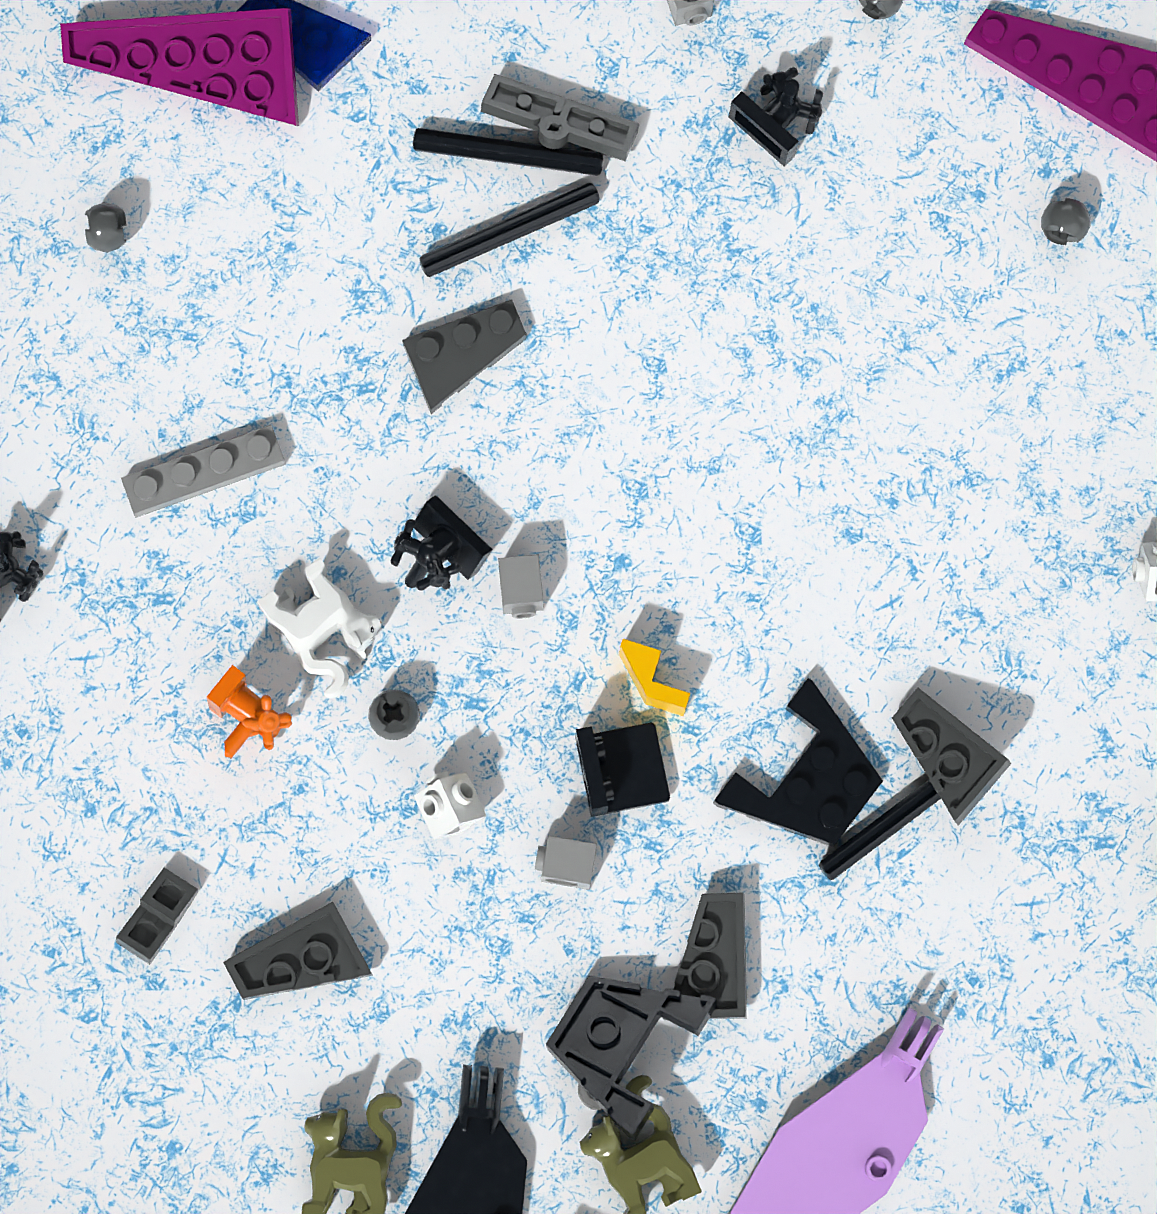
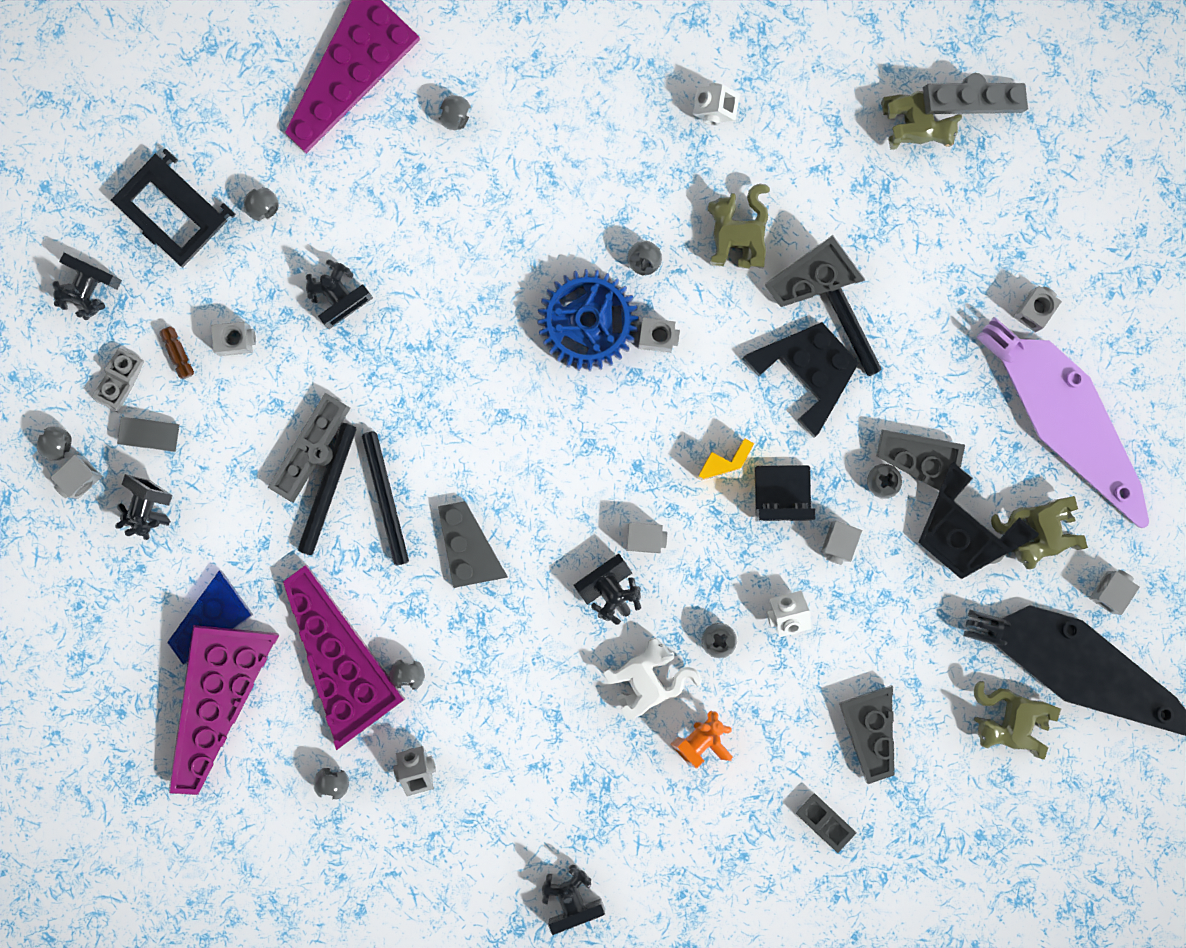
camera: 75 degrees left, 10 degrees up
light grey plate [121,425,286,518] -> none
none -> magenta wing [283,565,405,750]
none -> dark grey piece [389,660,425,690]
none -> light grey brick [393,746,436,796]
none -> blue gear [537,269,639,372]
none -> dark grey piece [627,240,662,276]
none -> light grey brick [638,317,680,353]
none -> olive animal [708,183,770,269]
none -> dark grey piece [867,464,902,499]
none -> light grey brick [1013,286,1062,333]

